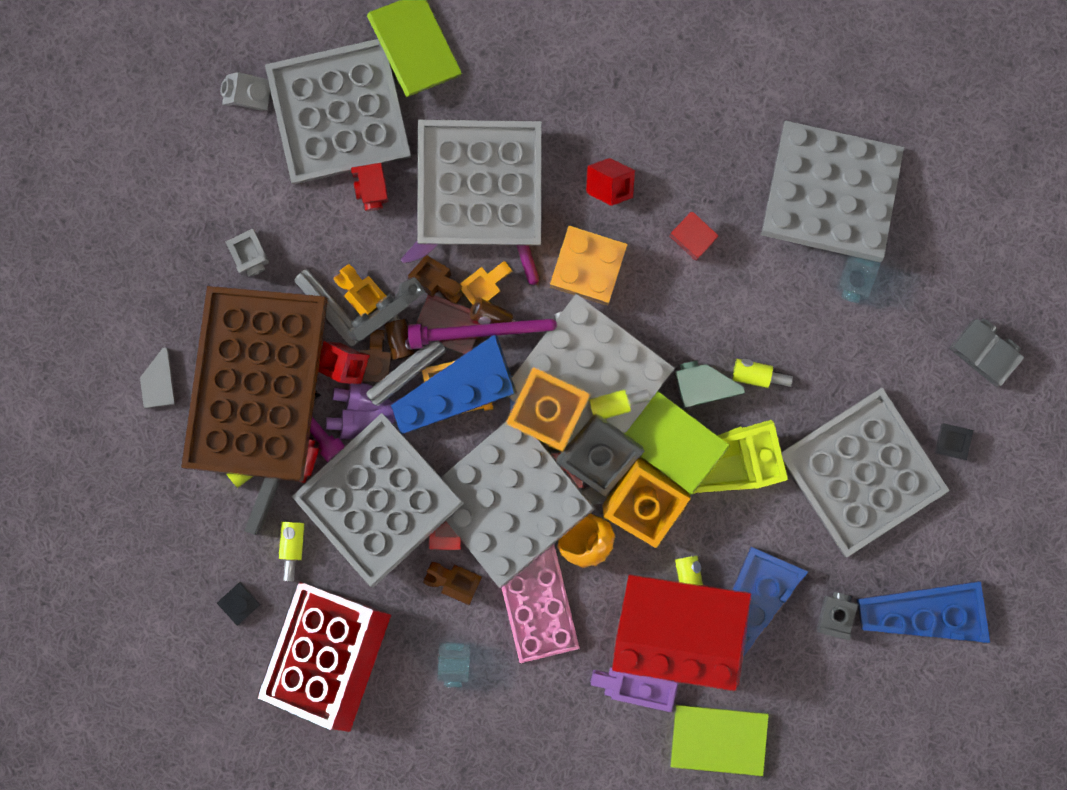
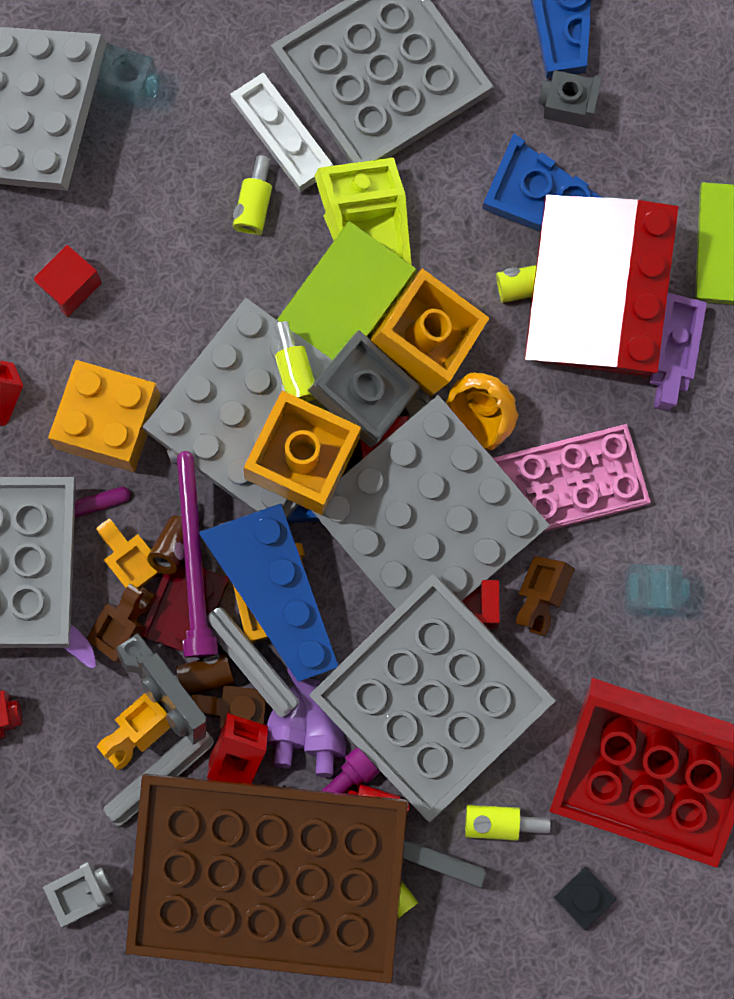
camera: 90 degrees left, 10 degrees down
sand green slope [675,360,745,408] -> none
none -> white plate [230,72,333,192]

